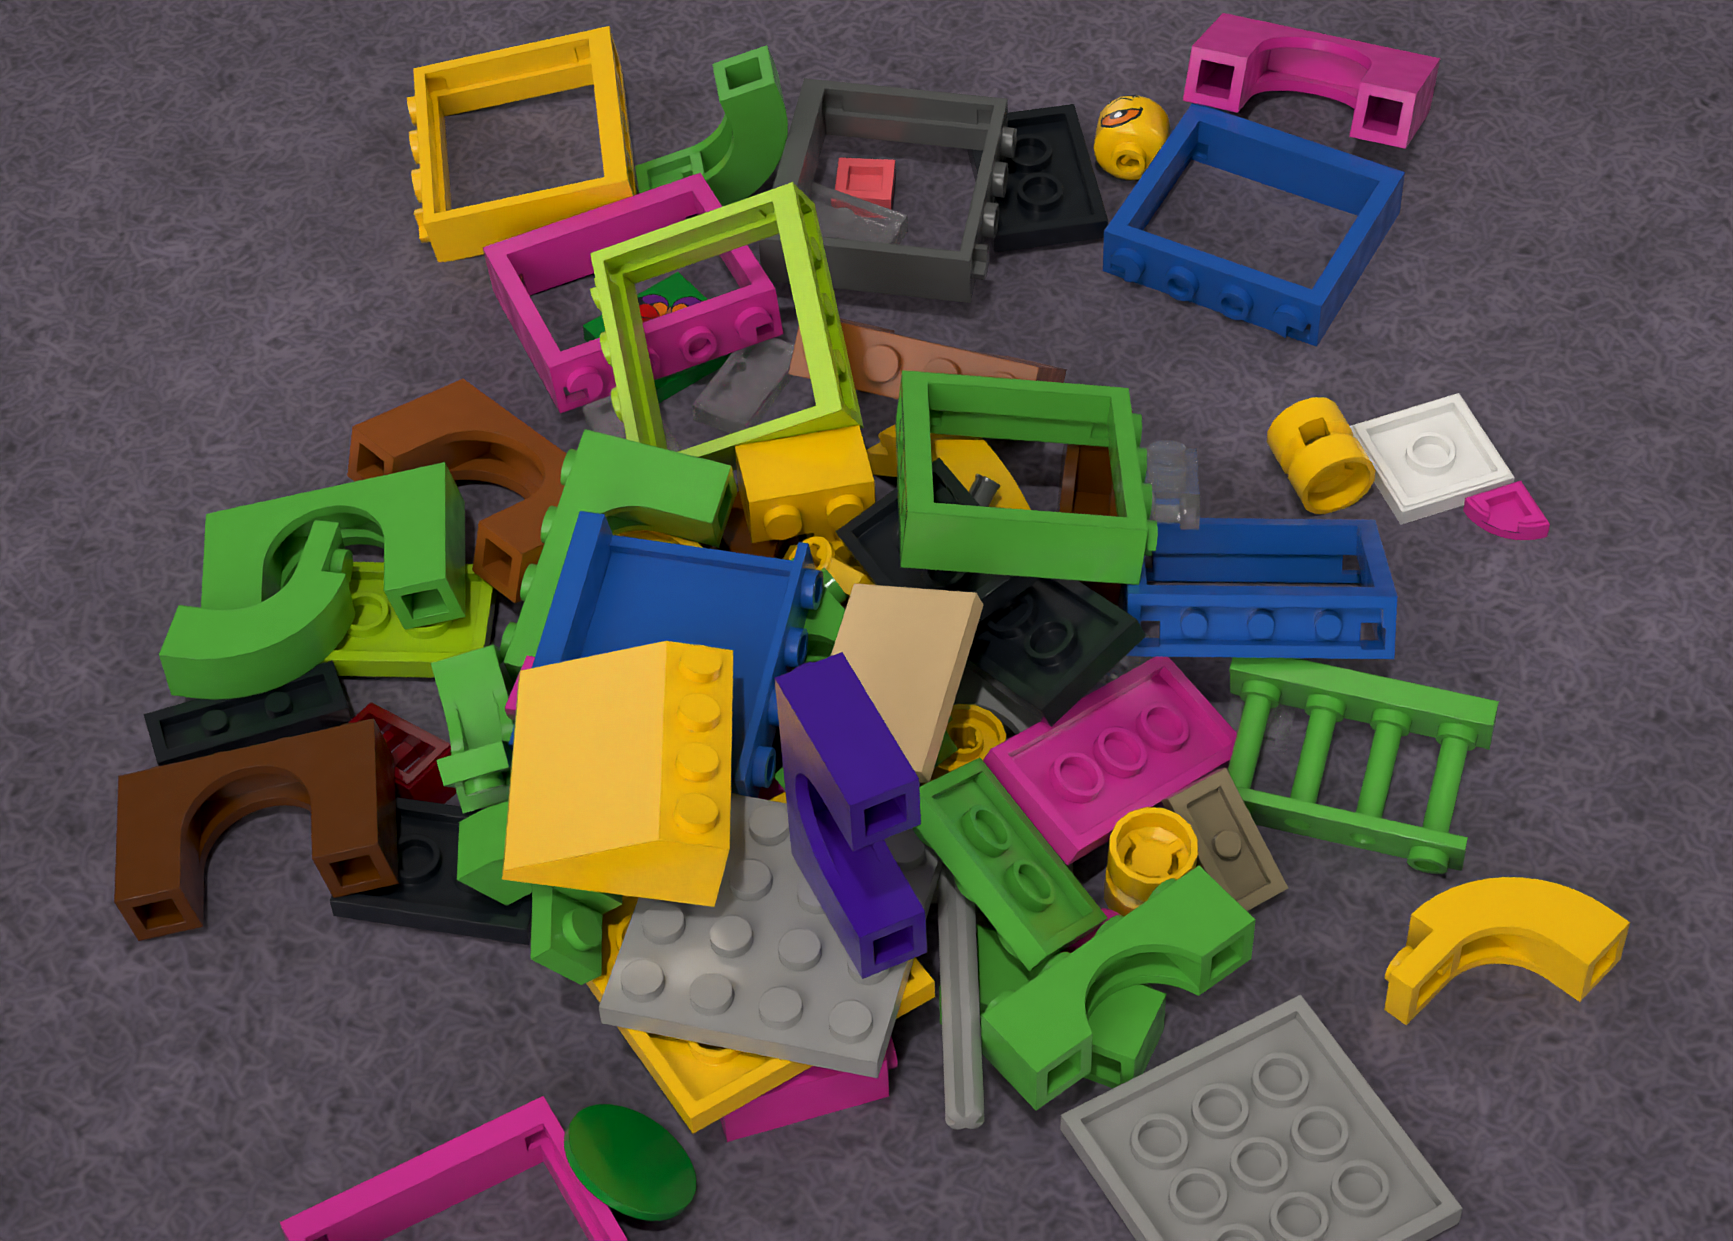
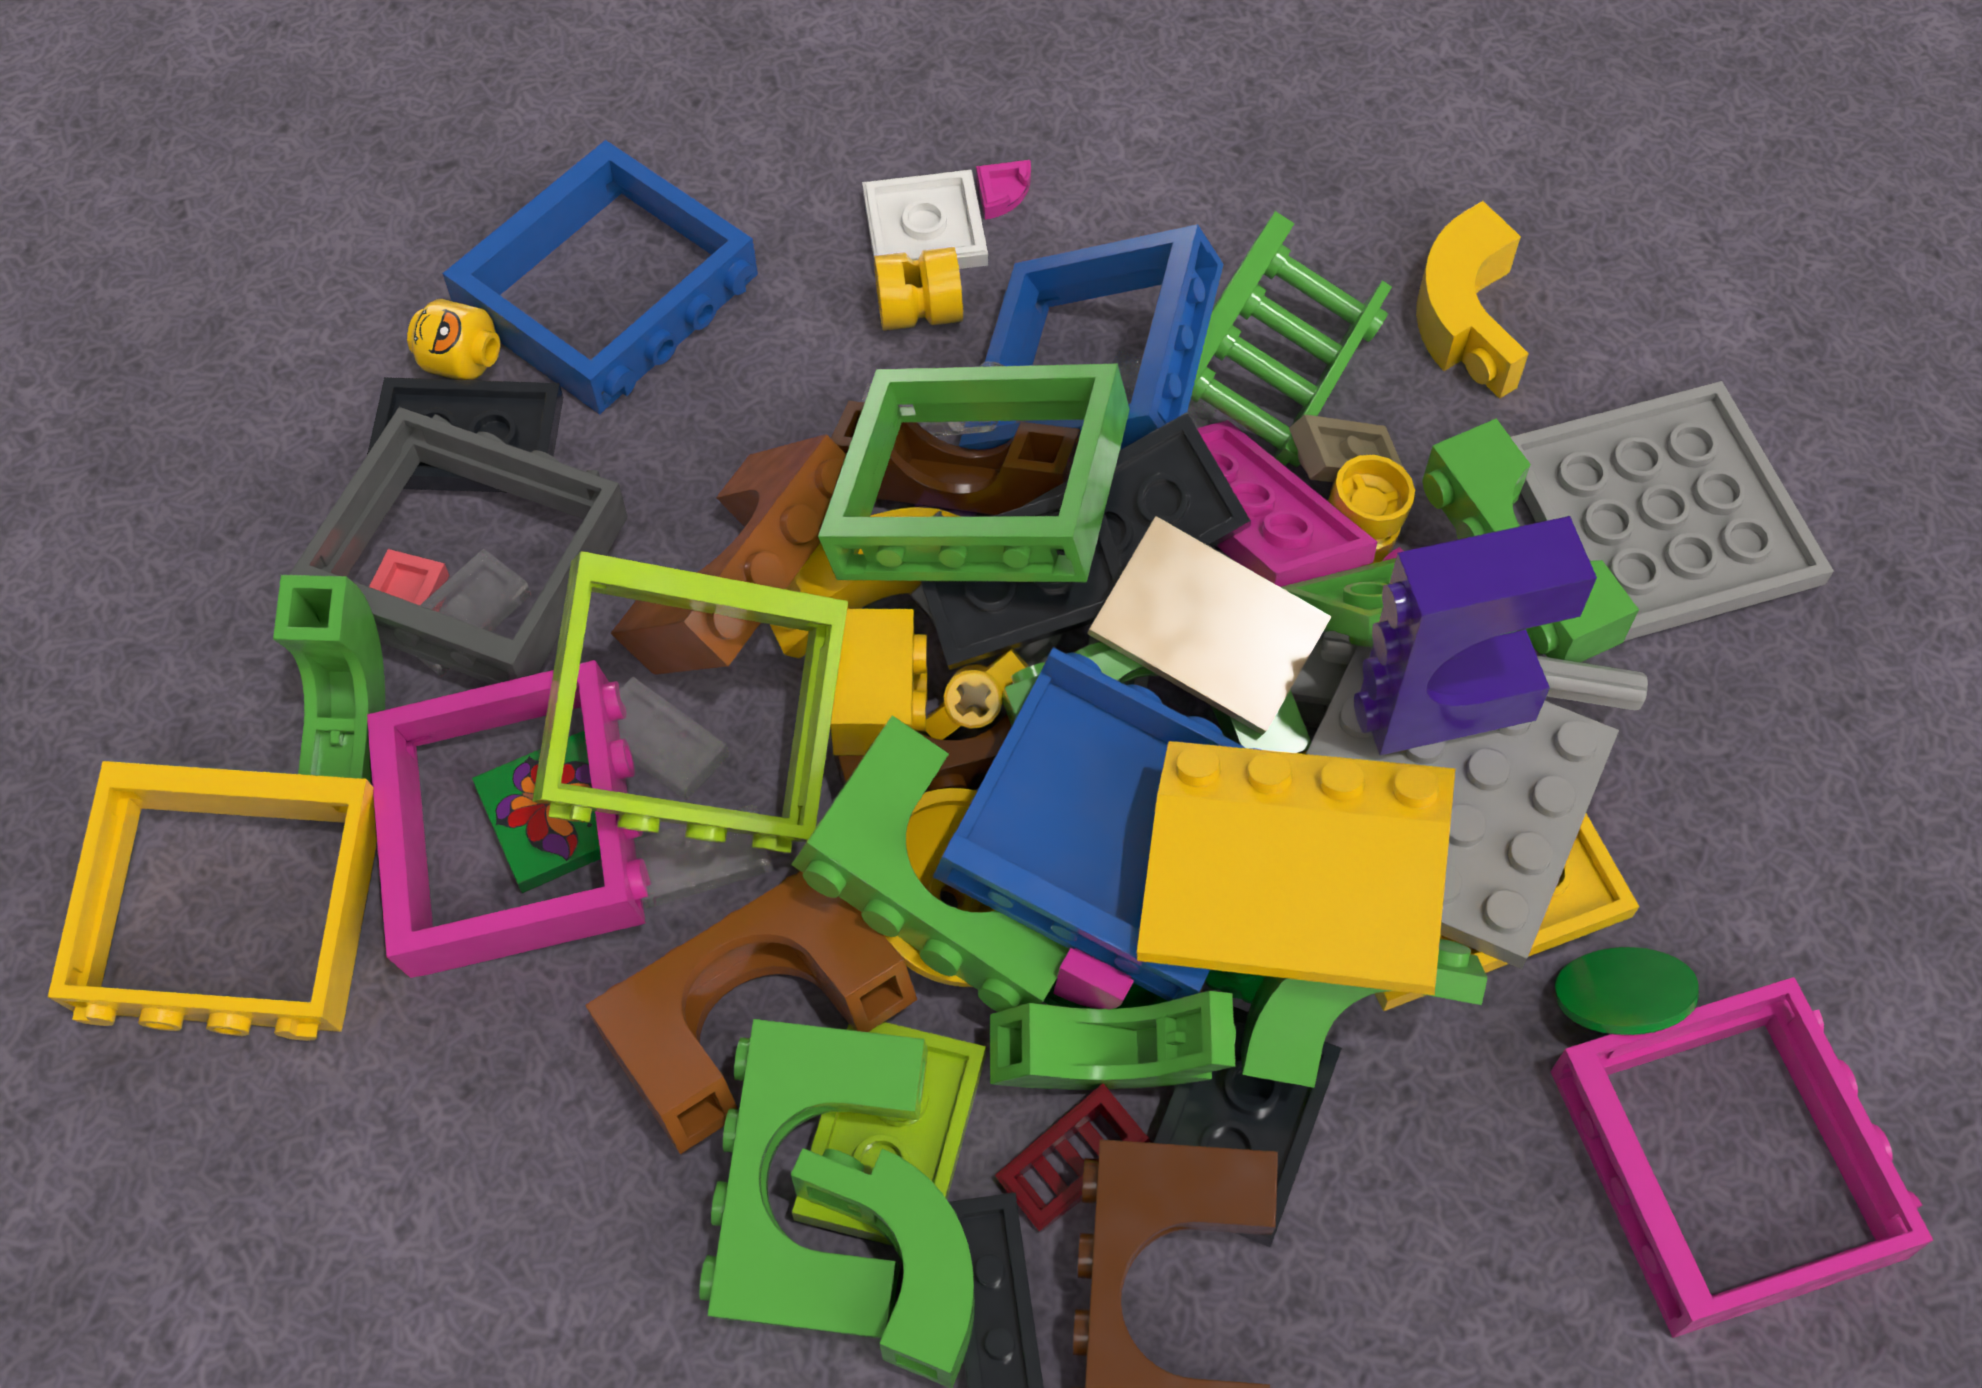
camera: 80 degrees left, 10 degrees up
dark pink arch [1183,13,1440,149] -> none

